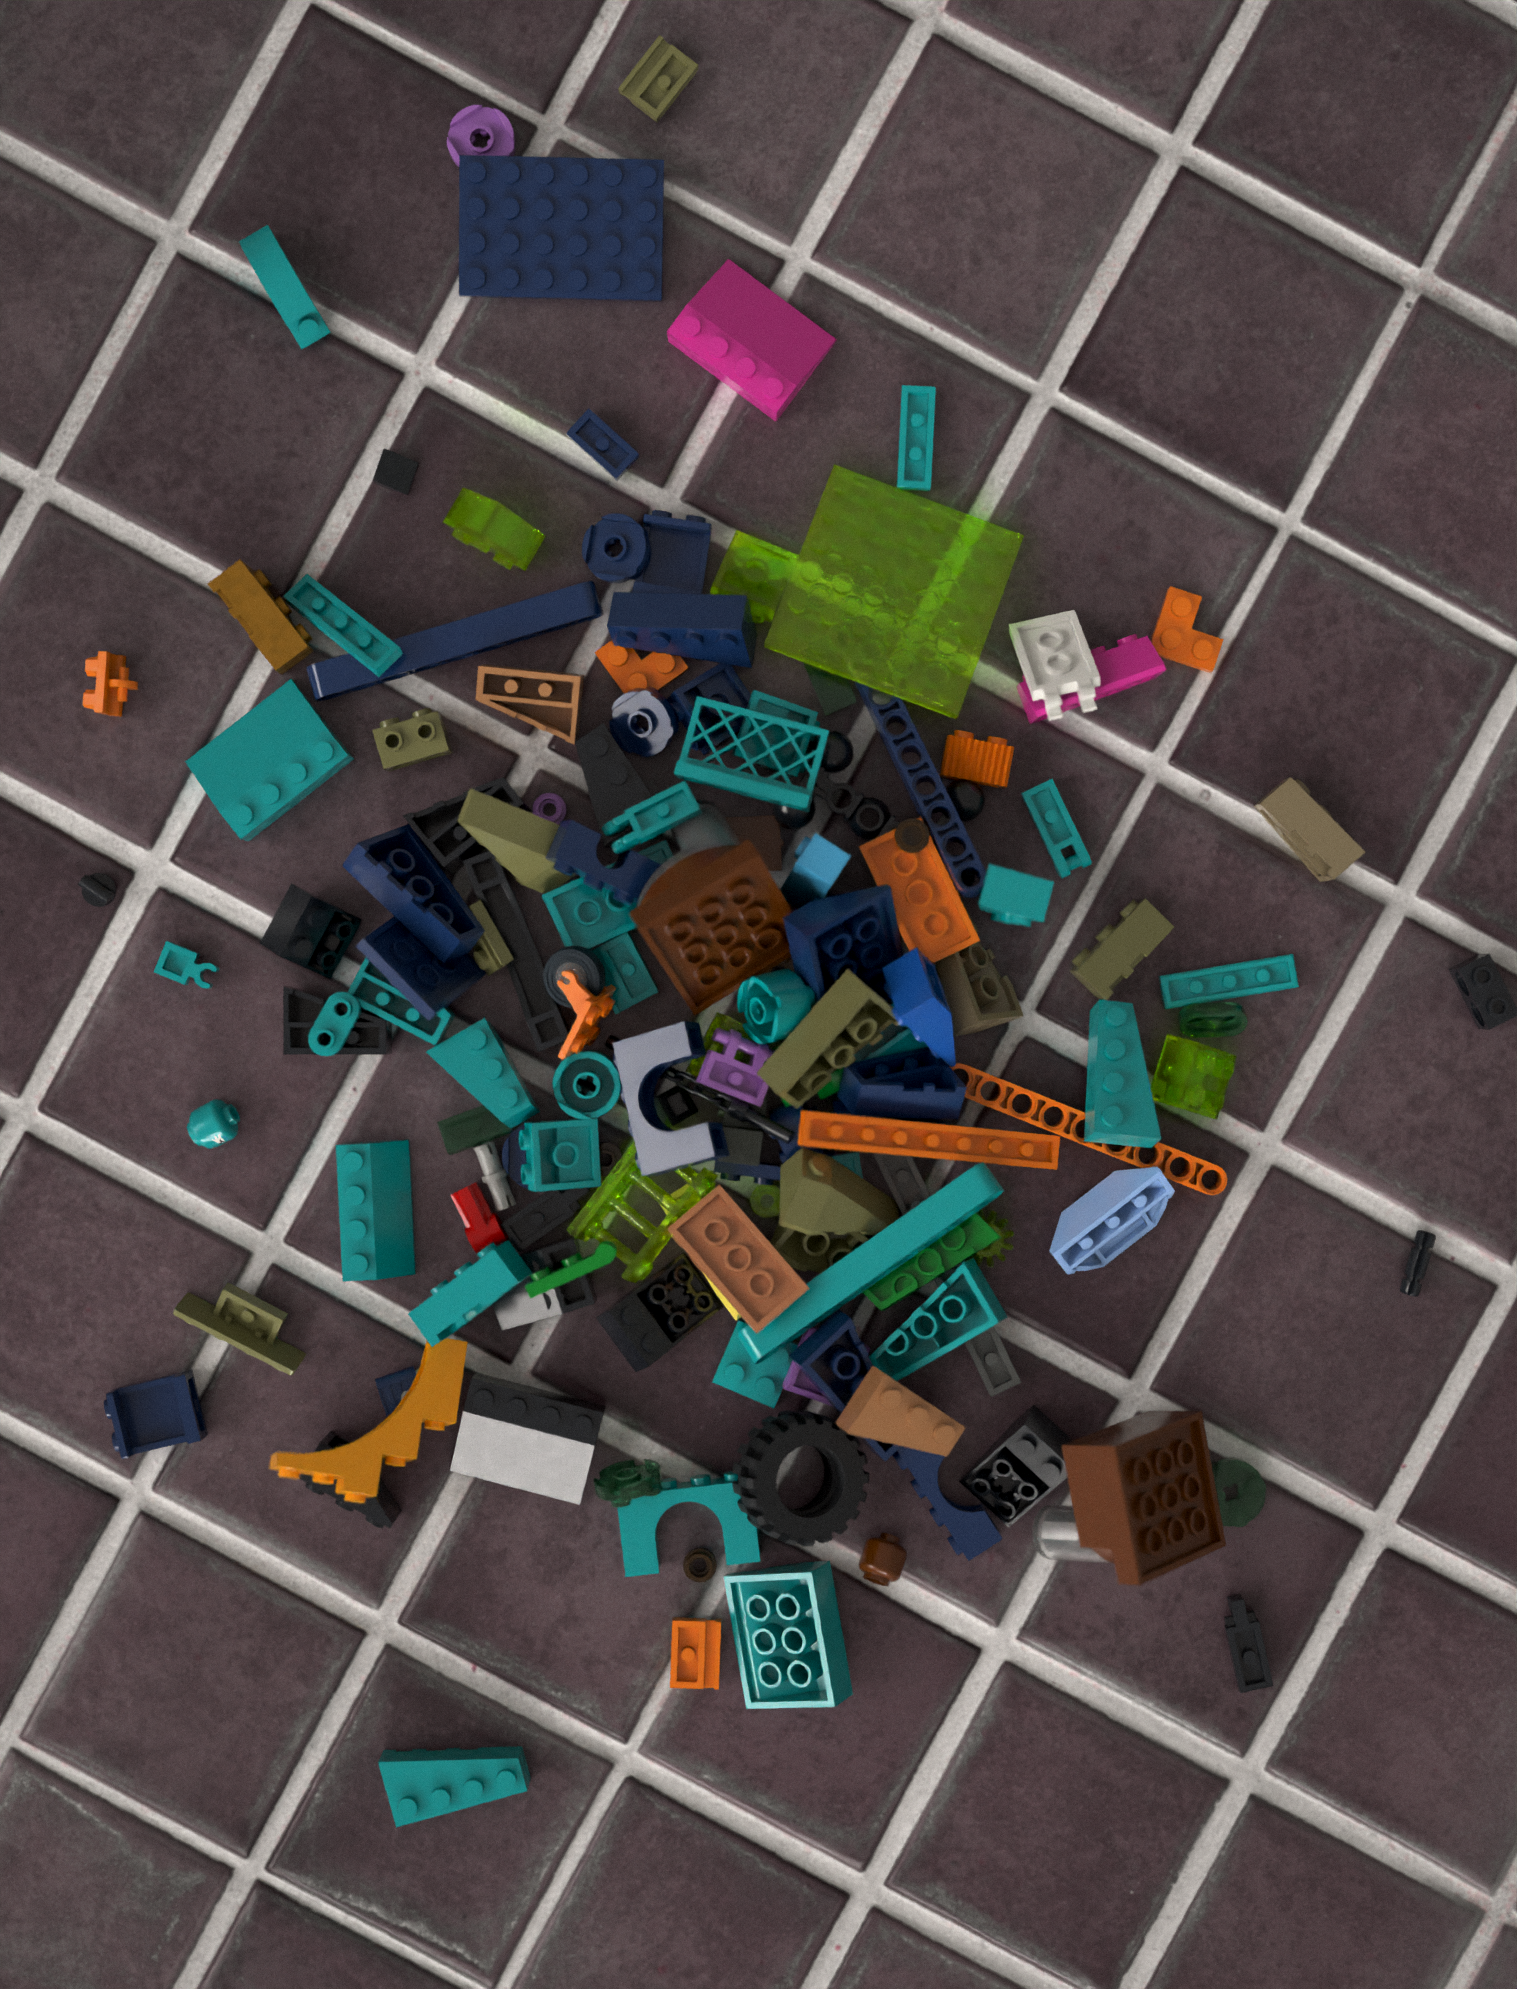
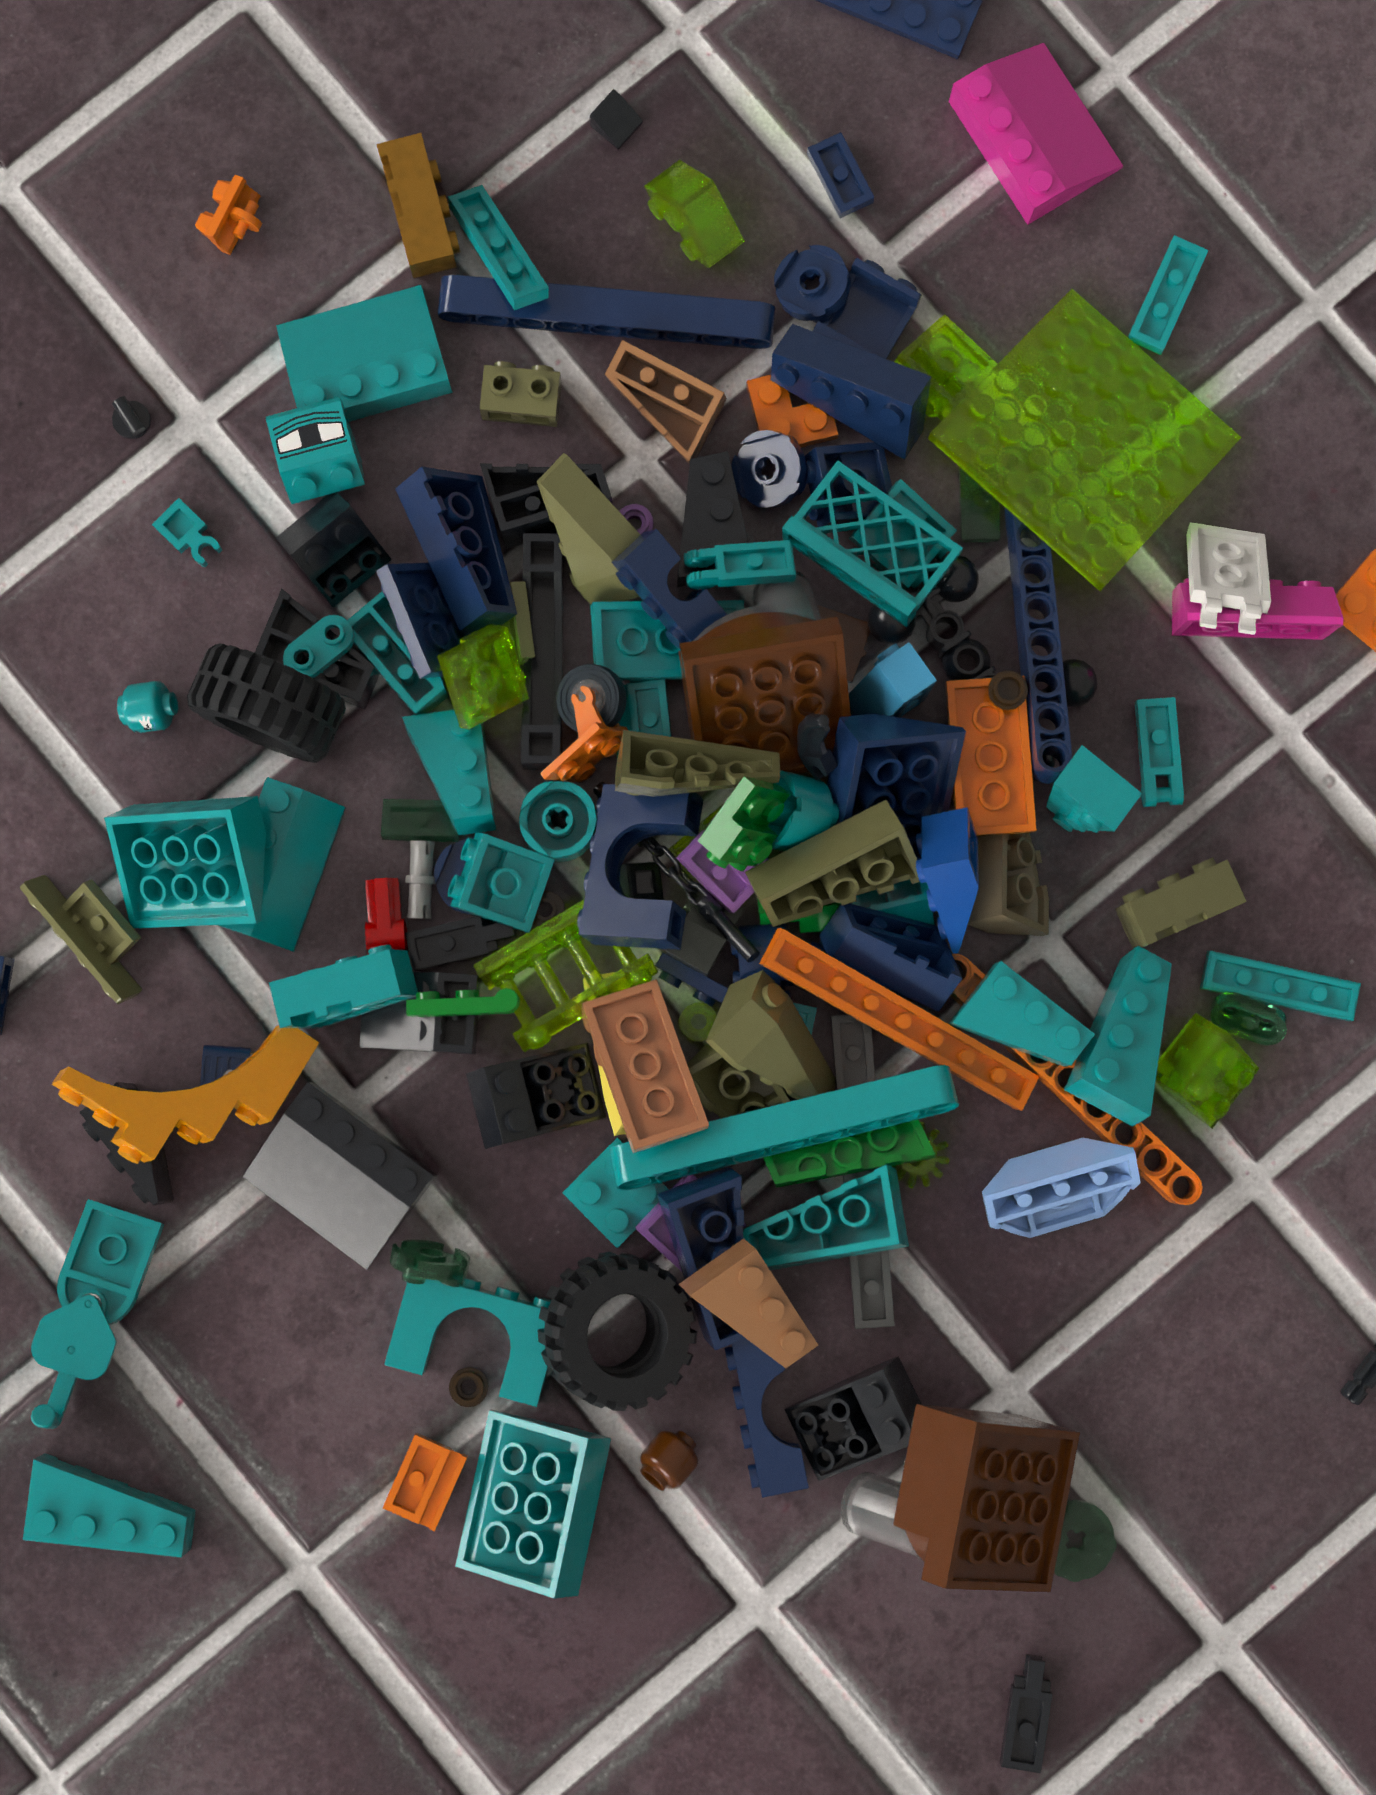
camera: 20 degrees right, 5 degrees down
orange brick [939,730,1014,789] -> none
none -> teal plate [31,1199,164,1429]
none -> teal slope [104,796,266,928]
none -> black tyre [187,643,346,763]
none -> teal slope [266,397,365,504]
none -> clear neon green plate [437,624,529,730]
none -> olive wedge [615,730,780,797]
none -> green plate [698,776,790,872]
none -> black piece [797,713,838,781]
none -> teal wedge [948,961,1095,1067]

